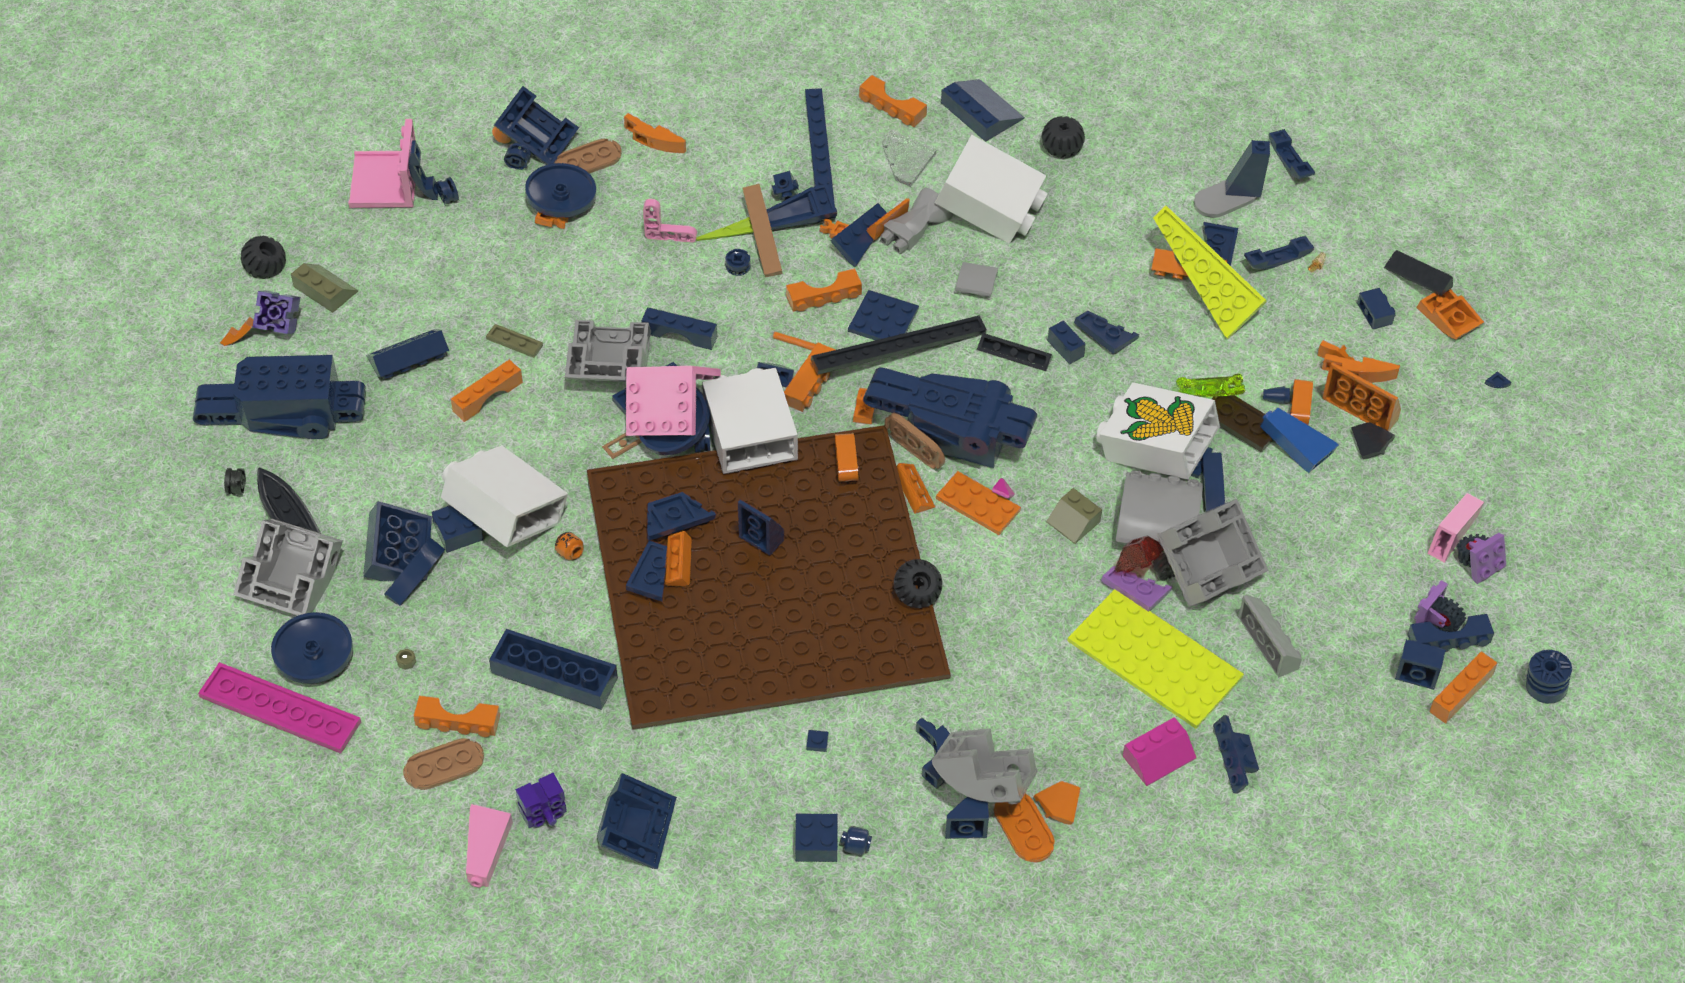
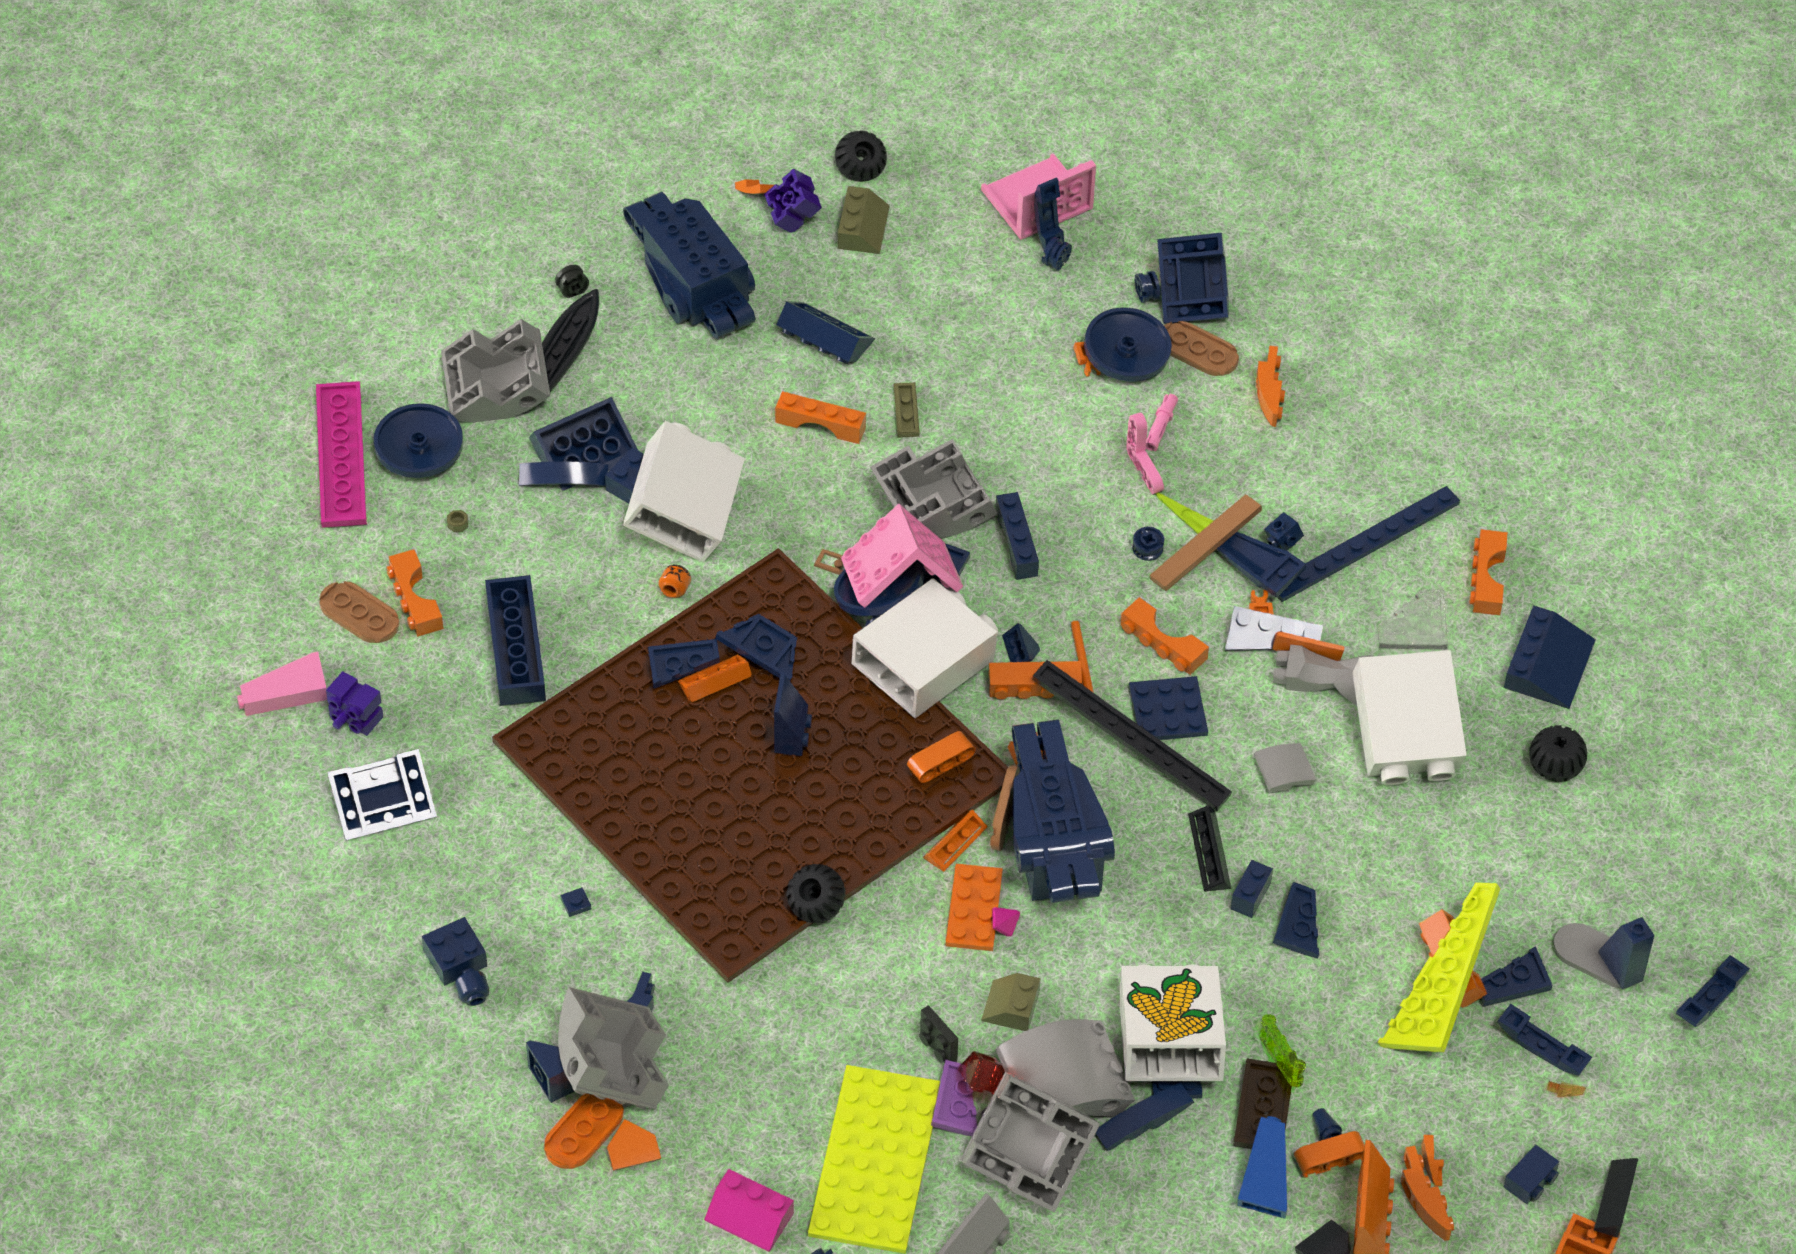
camera: 60 degrees right, 0 degrees up
none -> pearl dark grey plate [919,1005,958,1063]
none -> bright pink pin [1146,394,1178,451]

